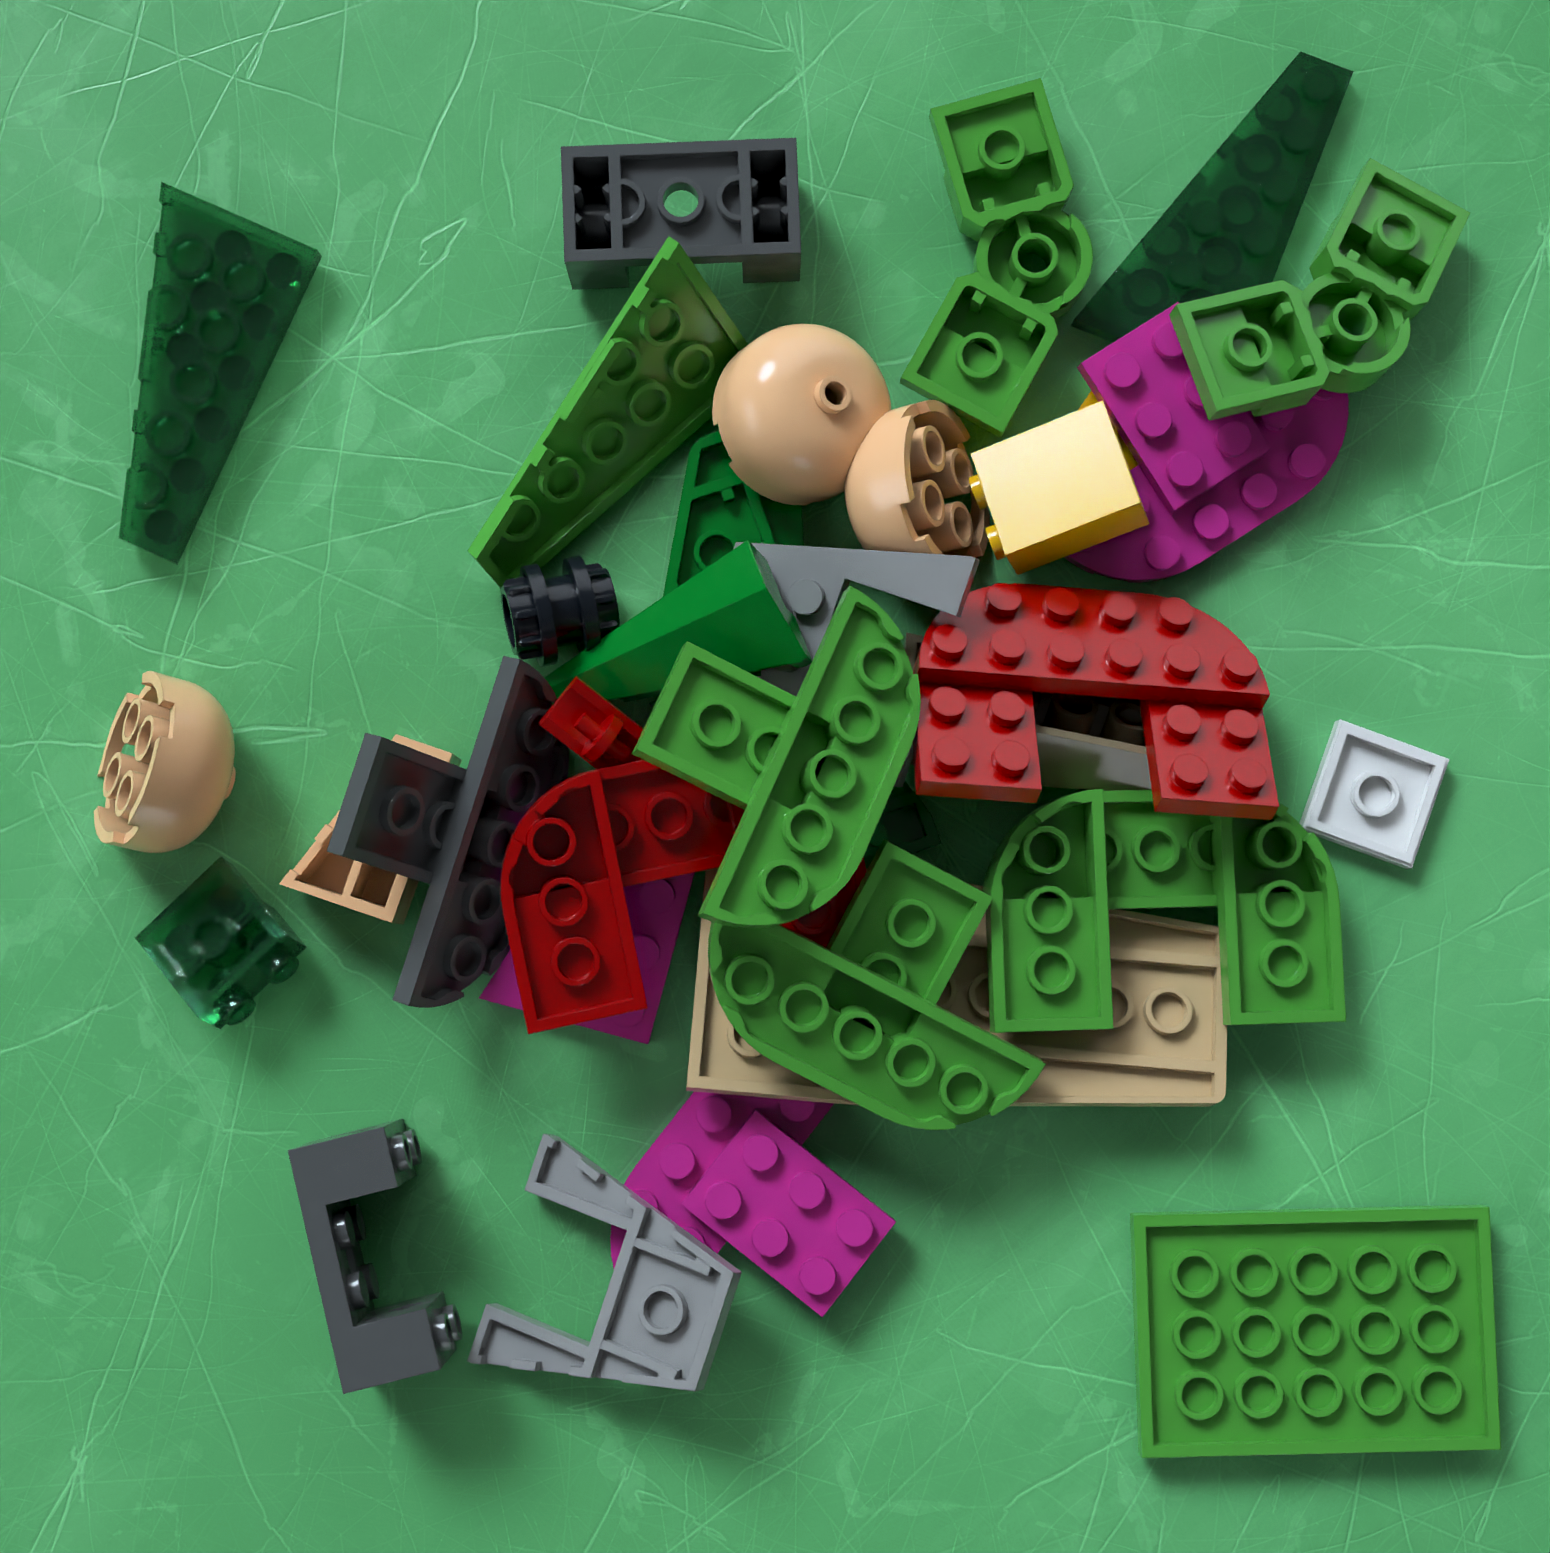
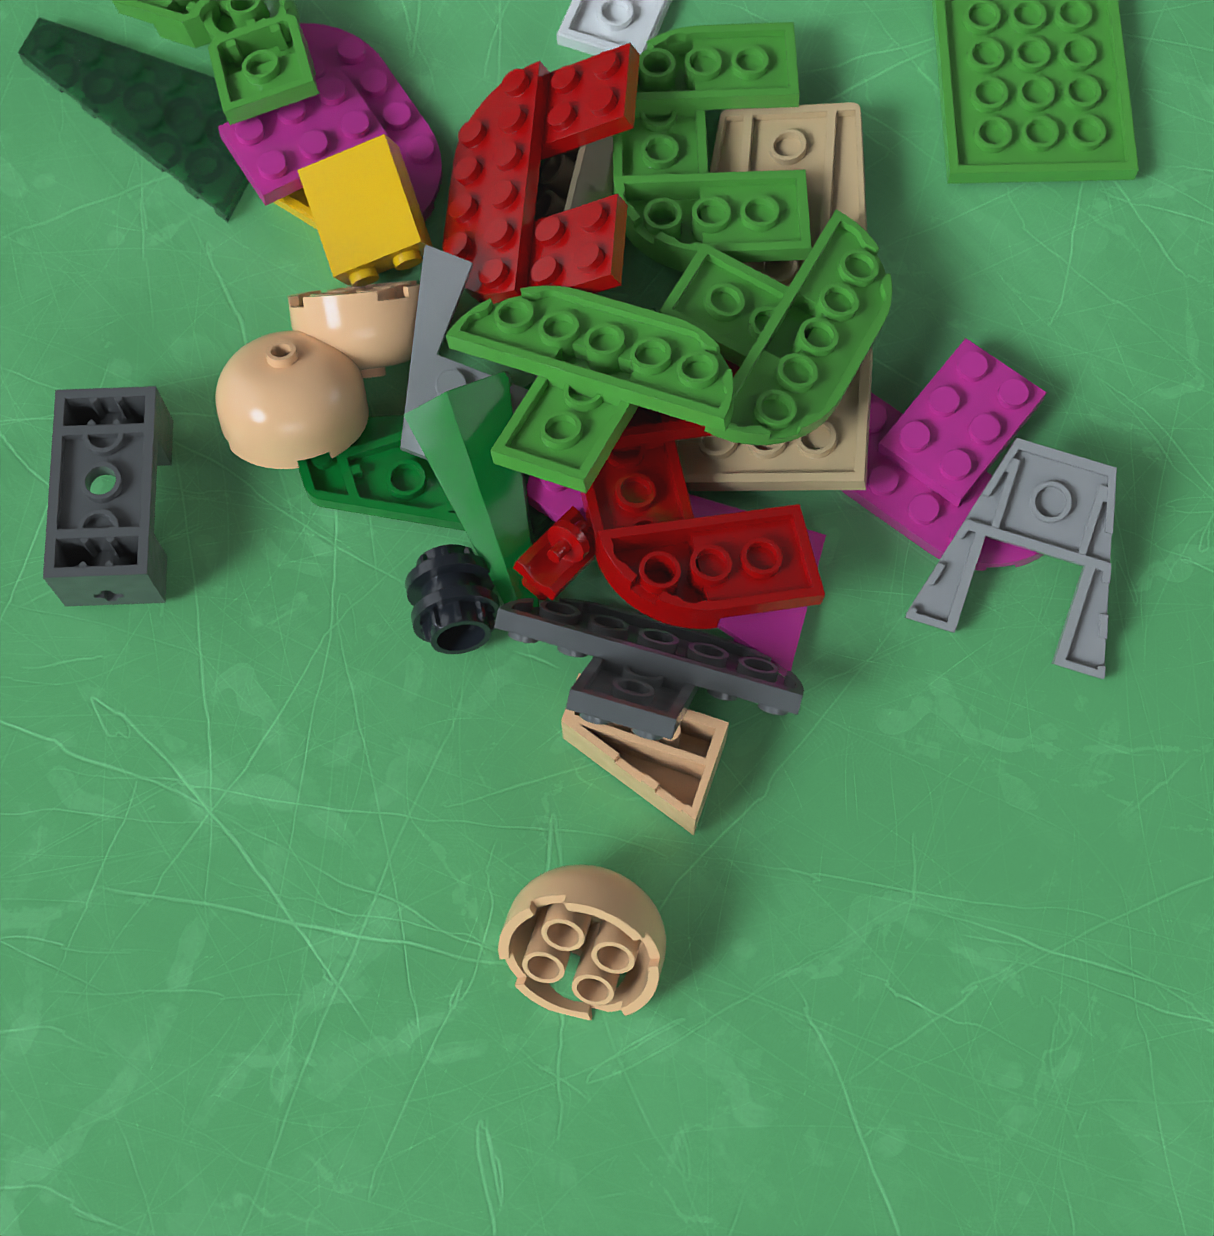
camera: 85 degrees left, 15 degrees down
clear green wing [119,182,322,565] -> none
clear green plate [135,857,307,1029] -> none
dark grey plate [288,1119,462,1394] -> none
bright green wing [467,236,748,589] -> none
bright green plate [900,78,1093,438] -> none

